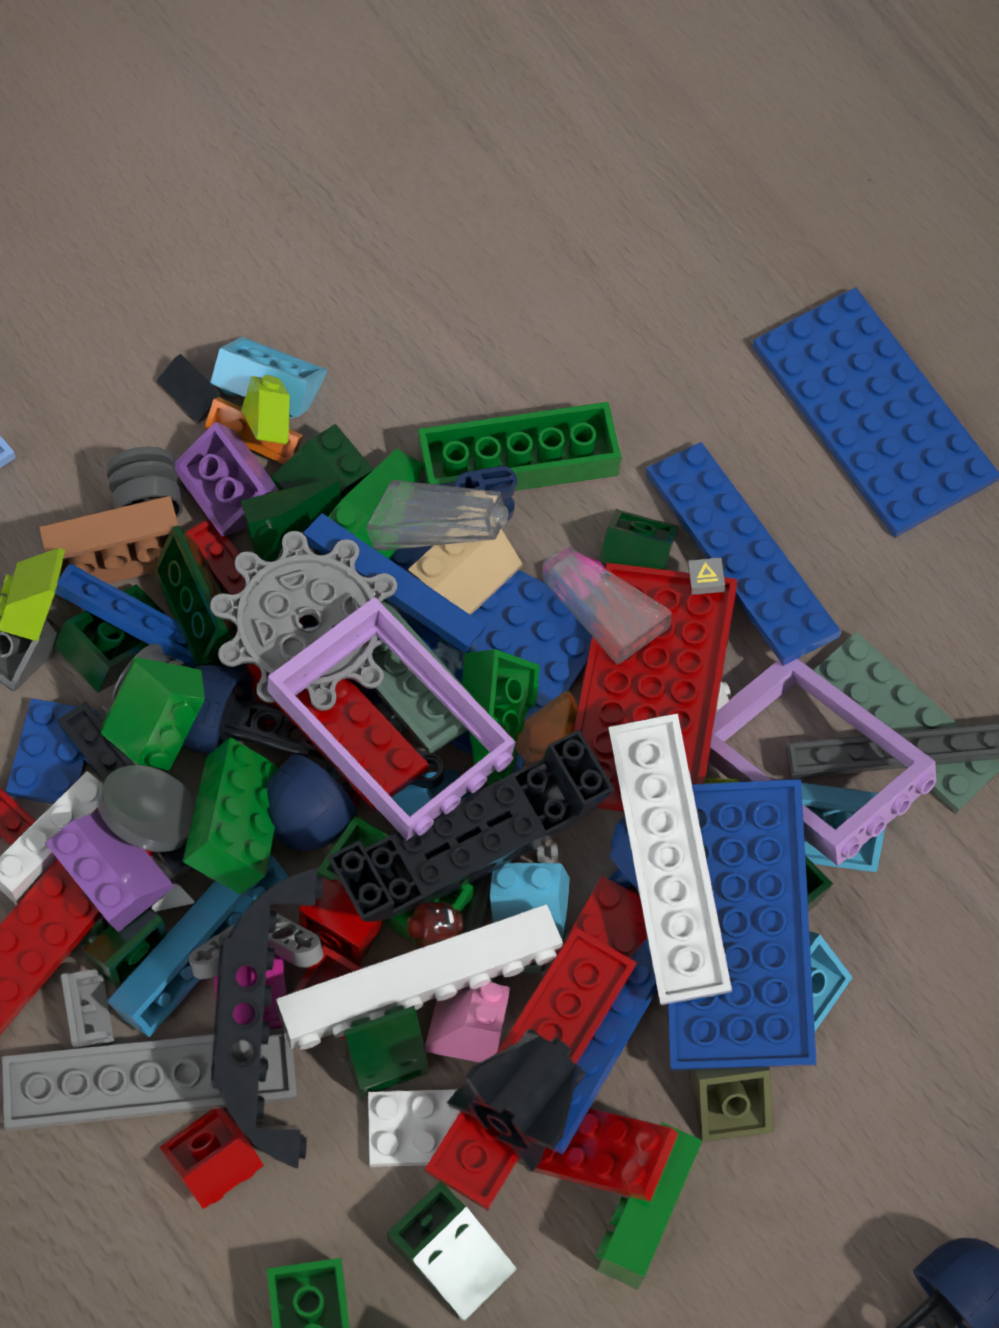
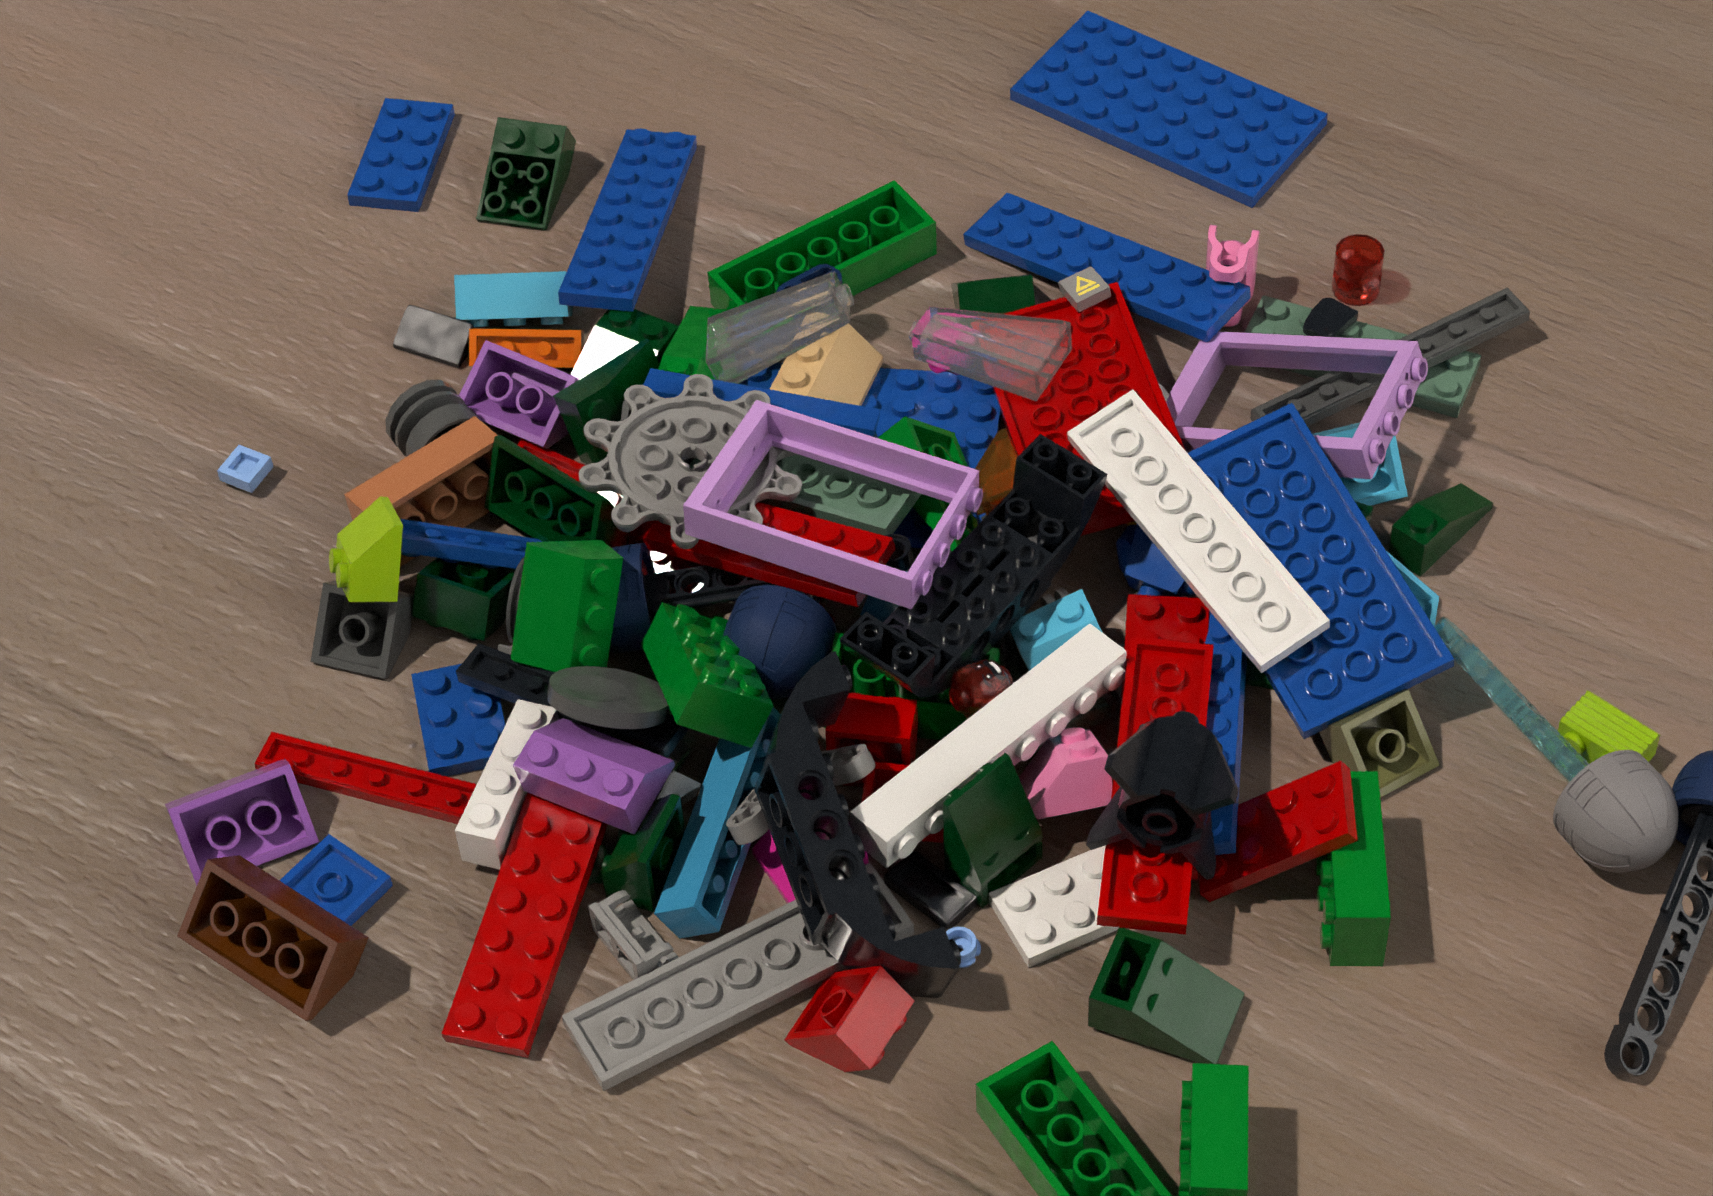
camera: 15 degrees left, 15 degrees down
lime slope [241,375,290,444] -> none
none -> blue plate [347,98,455,212]
none -> dark green slope [476,117,576,230]
none -> blue plate [558,128,697,312]
none -> black tile [884,850,977,931]
none -> light blue plate [946,926,981,968]
none -> bright pink piece [1206,225,1260,327]
none -> black piece [1303,298,1358,337]
none -> clear red wheel [1332,234,1385,306]
none -> dark green slope [1388,483,1493,577]
none -> light grey piece [1434,616,1678,873]
none -> lime brick [1556,690,1660,764]

